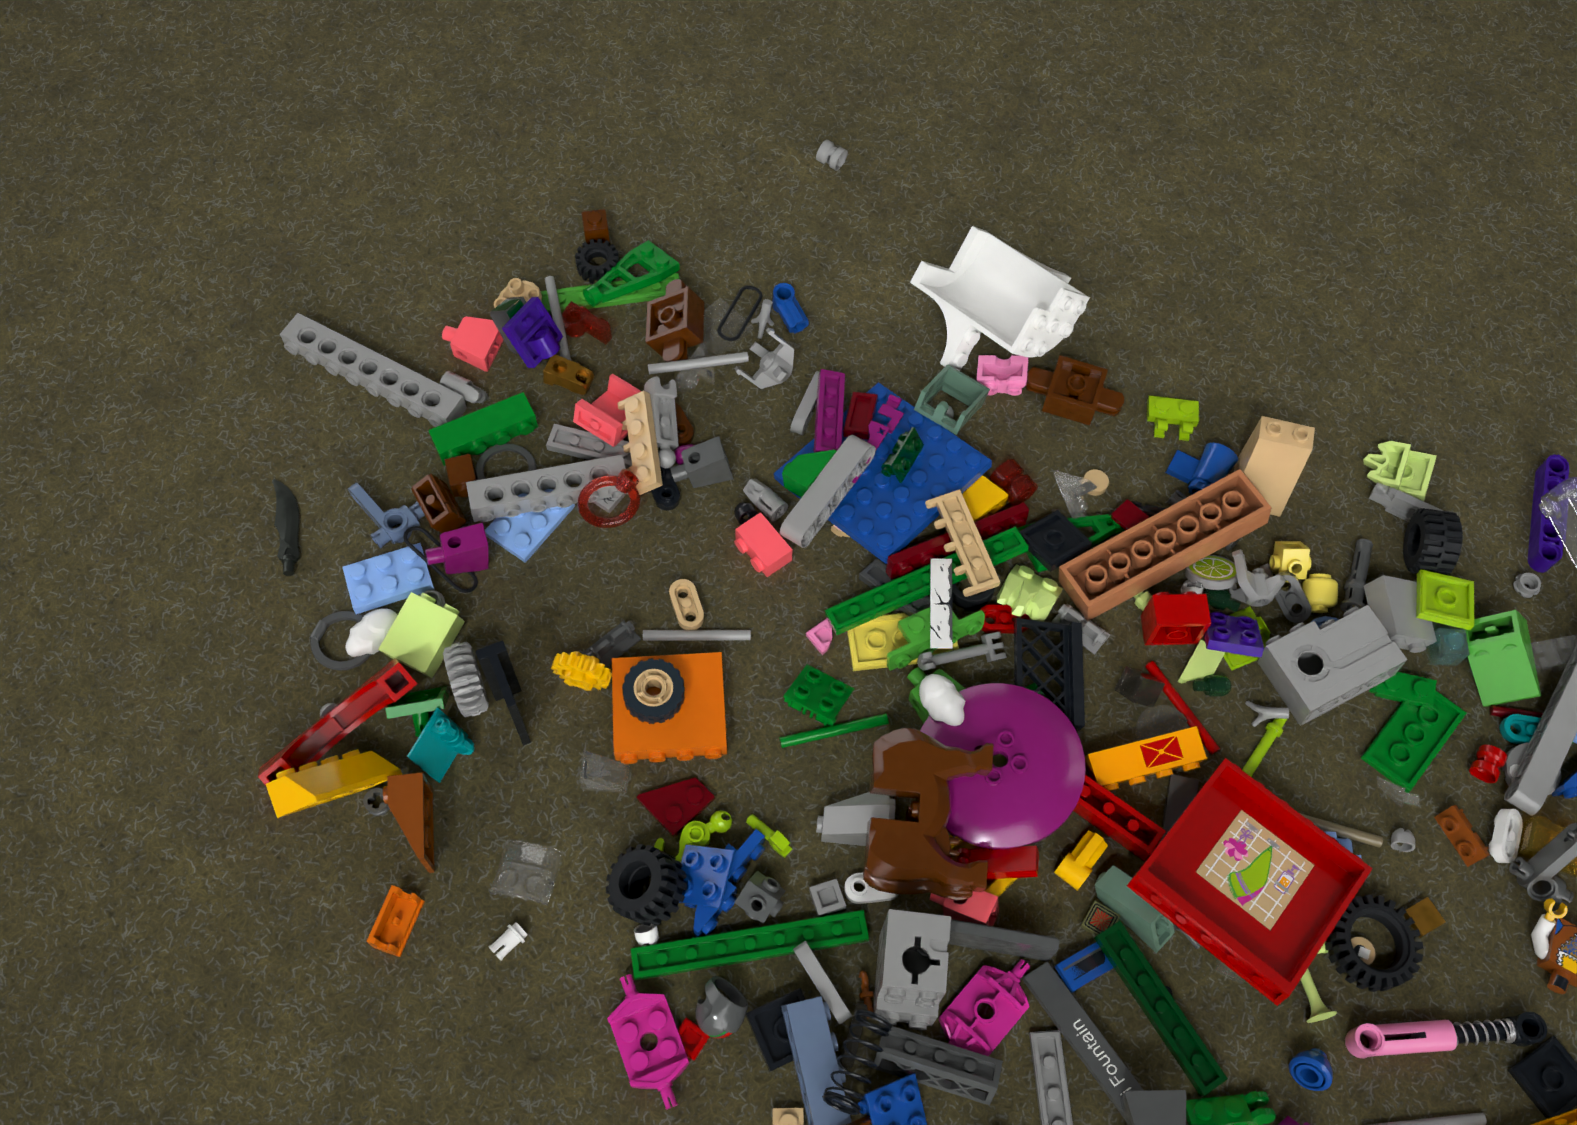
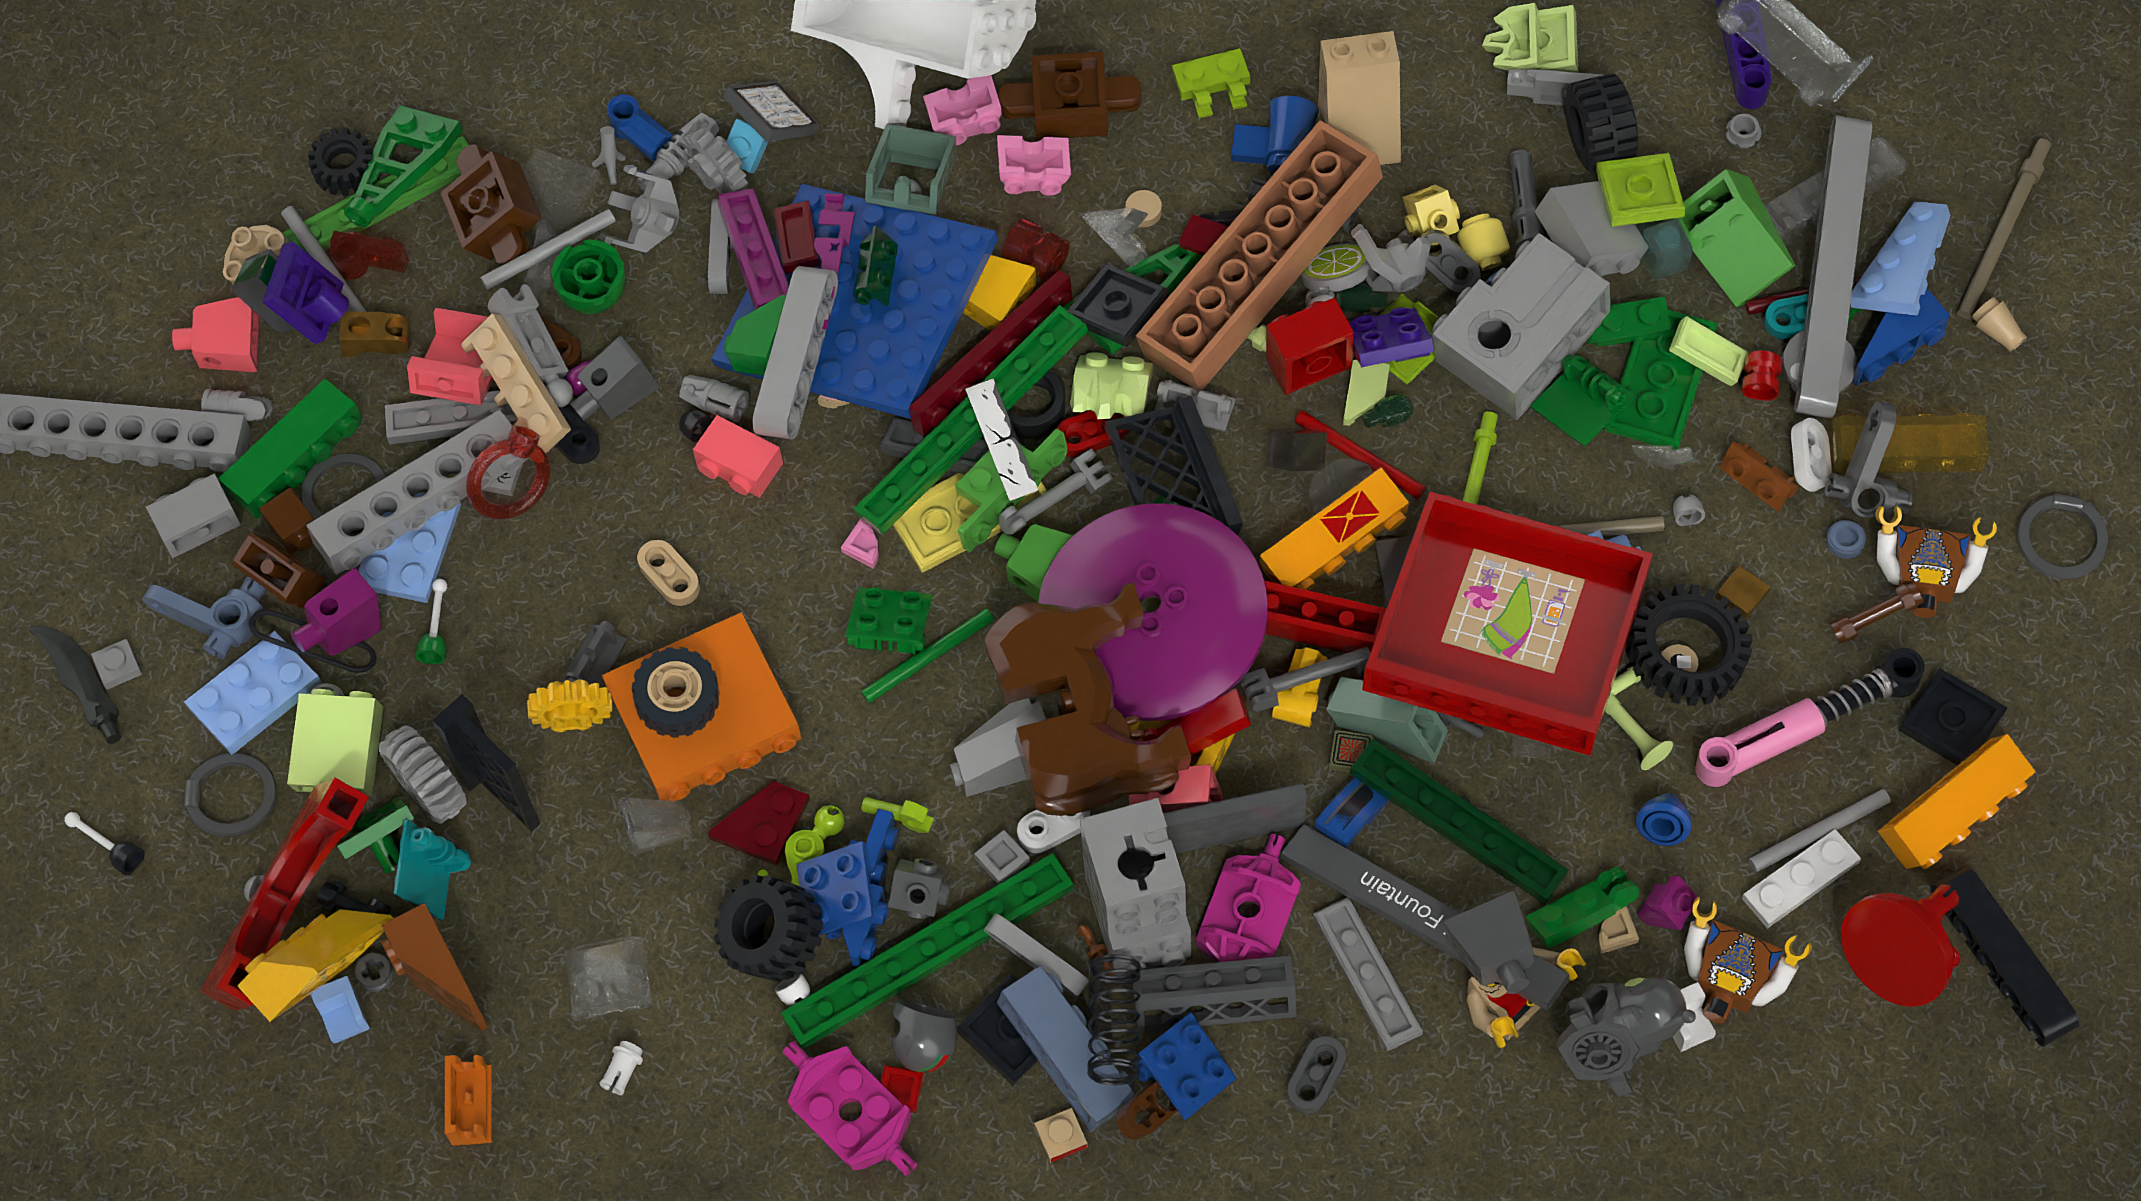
camera: 15 degrees left, 0 degrees up
white arm [346,608,398,657] -> none
reddish brown brick [581,209,610,244] -> none
light grey bar [643,630,751,641] -> none
black piece [717,286,763,341] -> none
white arm [919,674,966,726] -> none
tan hinge [925,489,1000,597] -> none
light grey bar [1245,701,1289,727] -> none
none -> black hinge [65,812,145,875]
none -> light grey plate [91,639,142,690]
none -> light grey brick [146,474,241,559]
none -> light blue panel [311,976,370,1043]
none -> black bar [317,882,392,915]
none -> green hinge [415,579,447,664]
none -> green cylinder [551,239,626,315]
none -> light grey hinge [636,113,719,192]
none -> light grey gear [682,127,748,194]
none -> tile [723,80,821,142]
none -> medium azure bracket [727,119,776,173]
none -> bright pink cylinder [997,135,1071,196]
none -> dark grey hinge [1240,647,1370,712]
none -> green hinge [1530,354,1636,447]
none -> yellowish green tile [1669,316,1749,386]
none -> sand blue tile [1826,520,1866,559]
none -> reddish brown bar [1830,582,1924,643]

